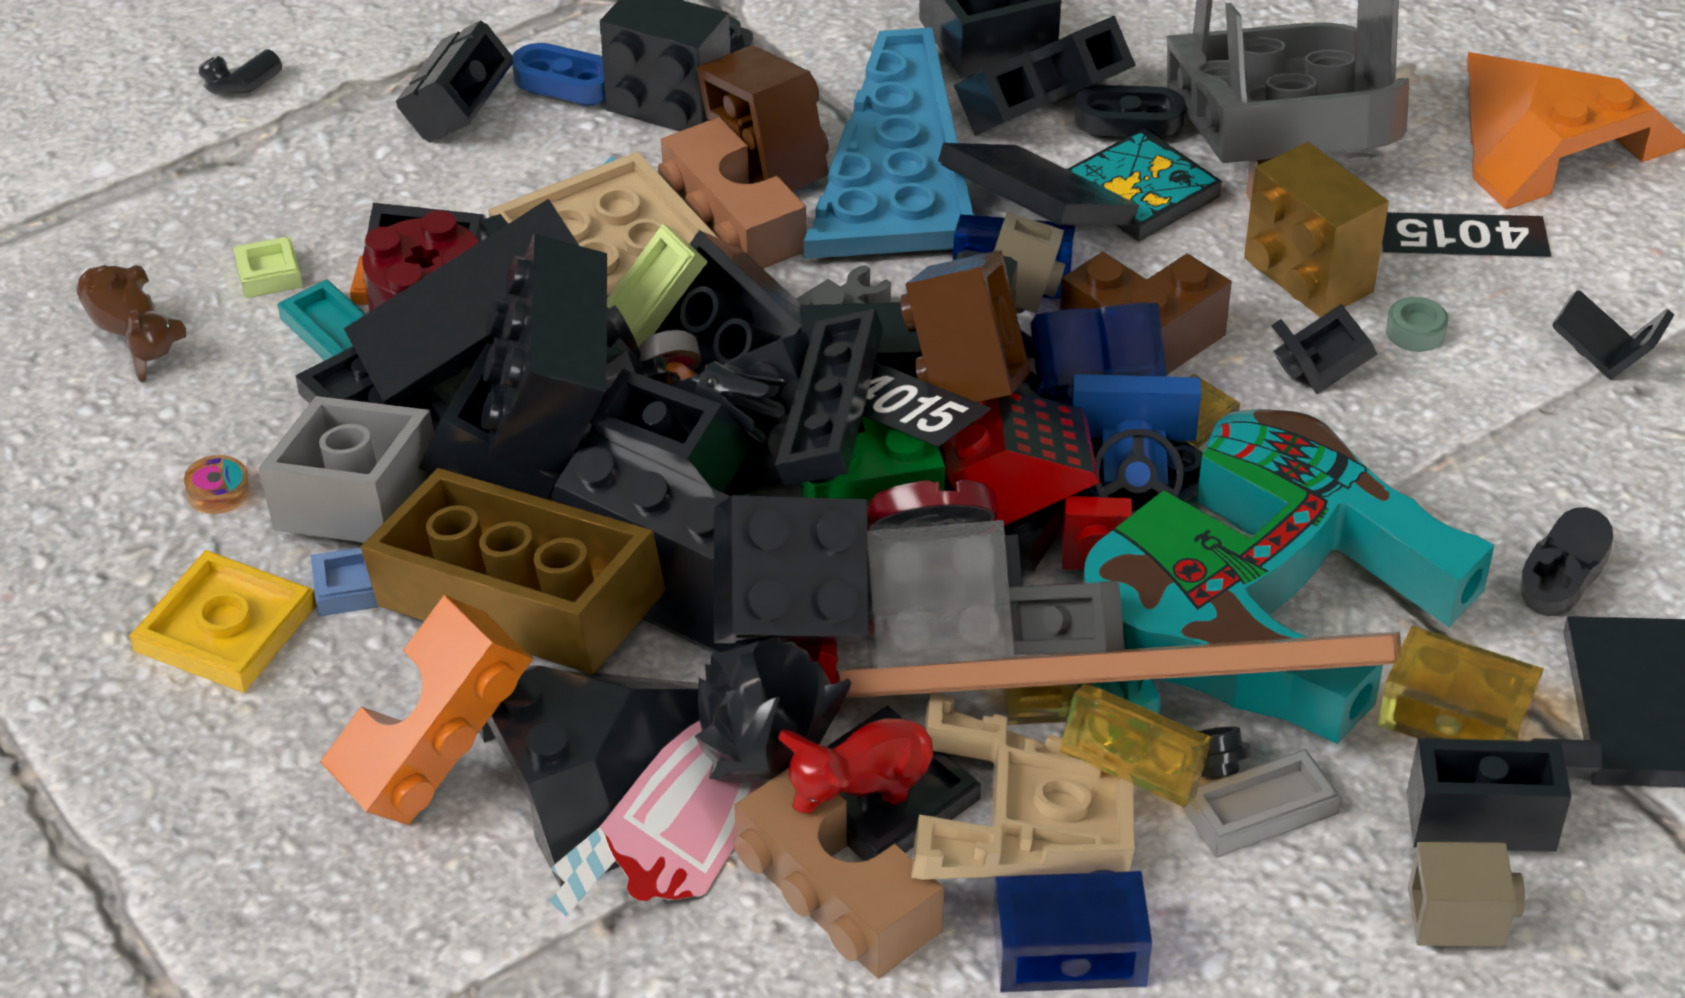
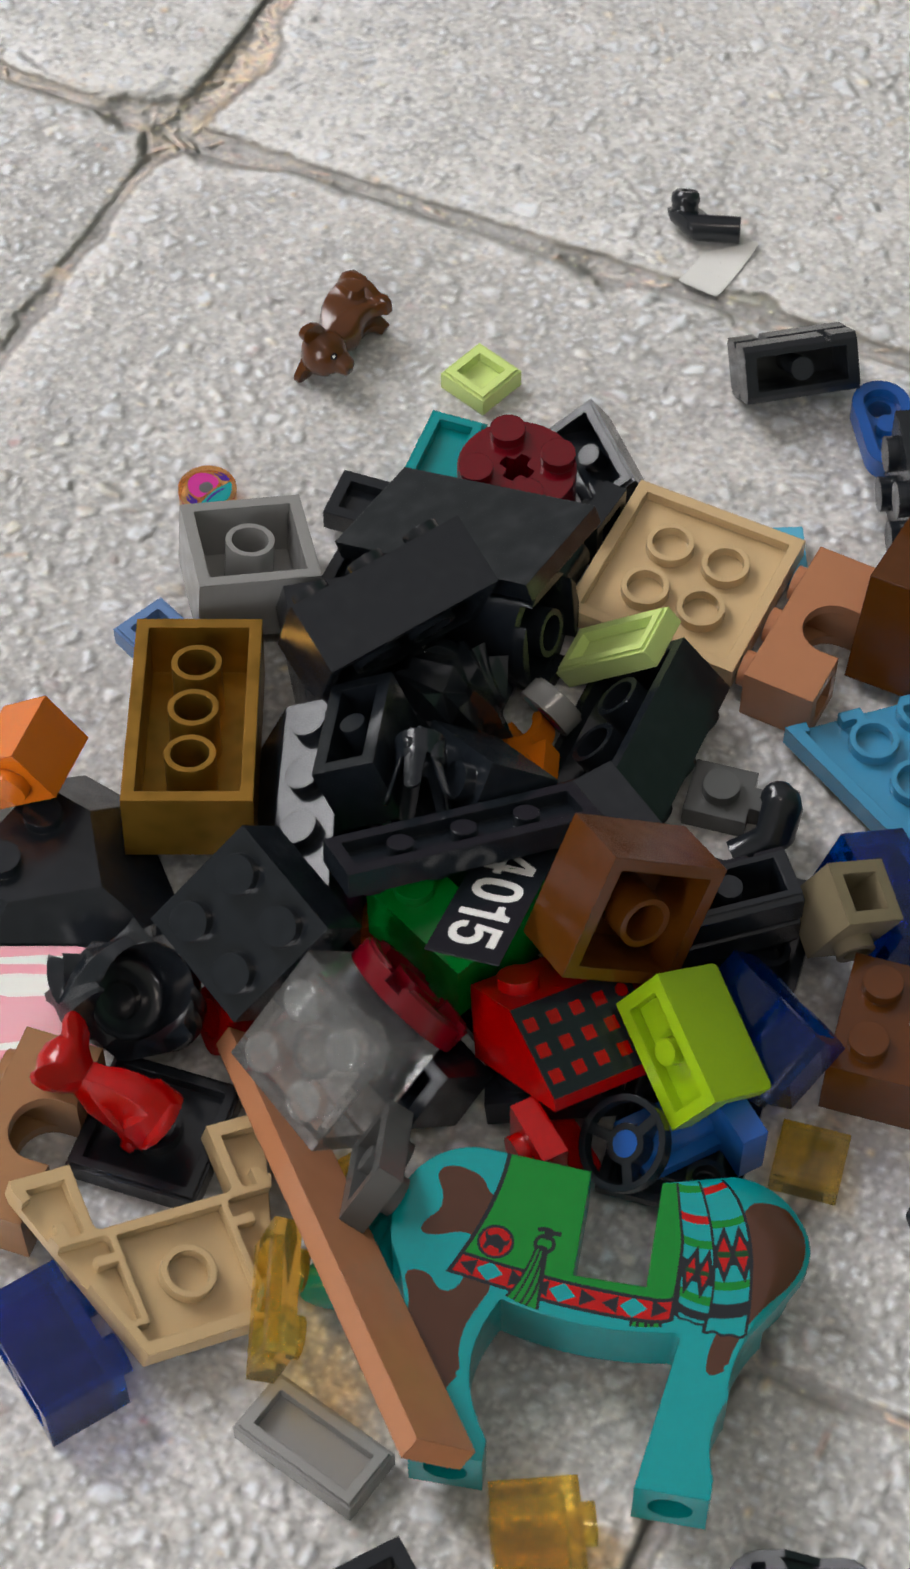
camera: 60 degrees right, 10 degrees up
yellow tile [129,550,317,693] -> none
black plate [1181,726,1251,778] -> none
none -> lime panel [616,963,771,1131]
none -> white sticker [679,241,758,296]
none -> black arm [726,781,803,858]

